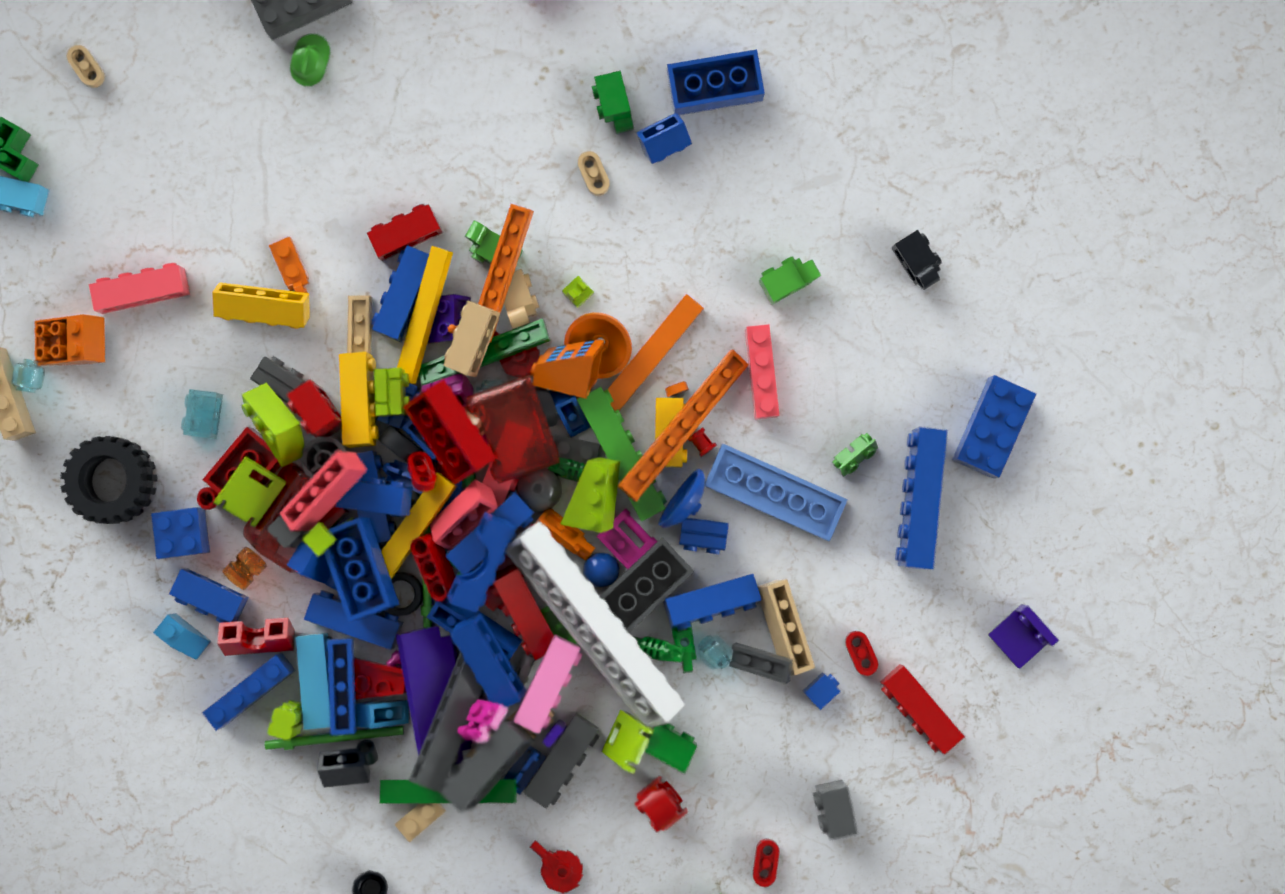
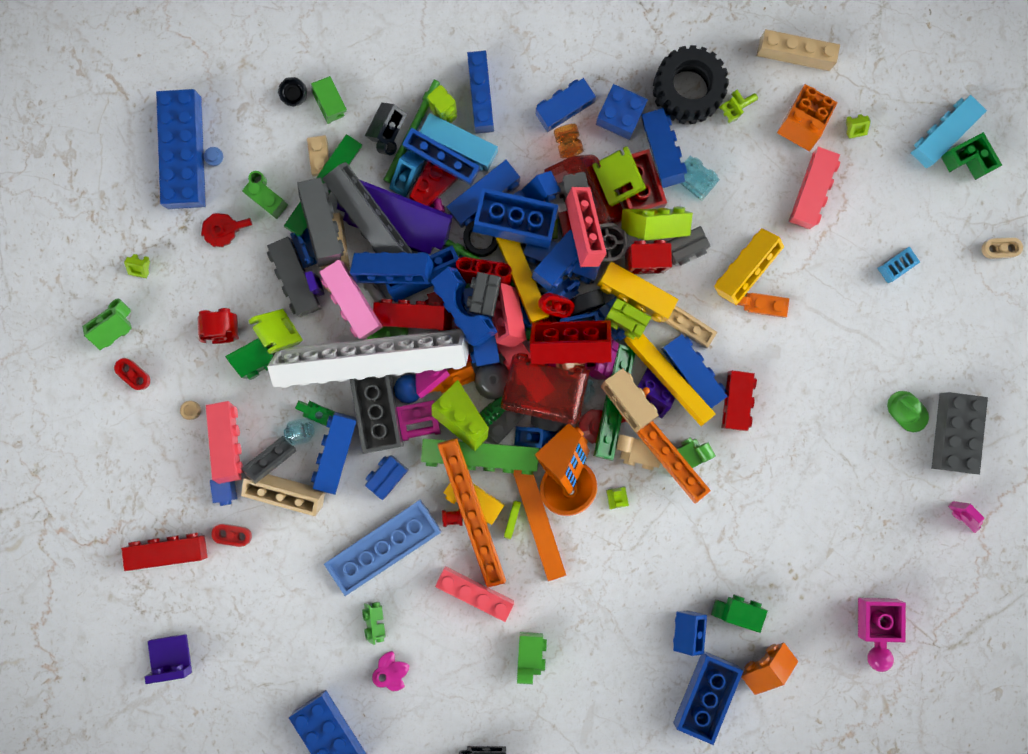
camera: 120 degrees right, 0 degrees up
clear light blue head [11,359,45,393] -> none
dark azure slope [153,613,211,660] -> none
red cone [197,487,219,510] -> none
red arch [217,618,295,656] -> none
lime tile [303,523,337,556] -> none
dark pink plate [457,699,508,743] -> none
tan plate [578,151,610,196] -> none
green hinge [633,636,685,662] -> none
blue dish [658,468,705,528] -> none
orange tile [665,381,689,397] -> none
dark grey brick [813,780,858,840] -> none
blue brick [895,427,948,570] -> none
none -> tan tile [180,401,201,420]
none -> coral brick [206,401,243,484]
none -> bright green hinge [242,171,288,219]
none -> bright green hinge [311,76,347,124]
none -> dark pink plate [372,651,409,691]
none -> dark pink wing [415,369,450,399]
none -> dark grey brick [466,272,501,317]
none -> lime tile [504,501,521,540]
none -> blue brick [641,108,687,188]
none -> lime arm [719,89,758,123]
none -> orange brick [741,642,798,695]
none -> lime tile [846,114,871,139]
none -> dark azure slope [877,247,920,283]

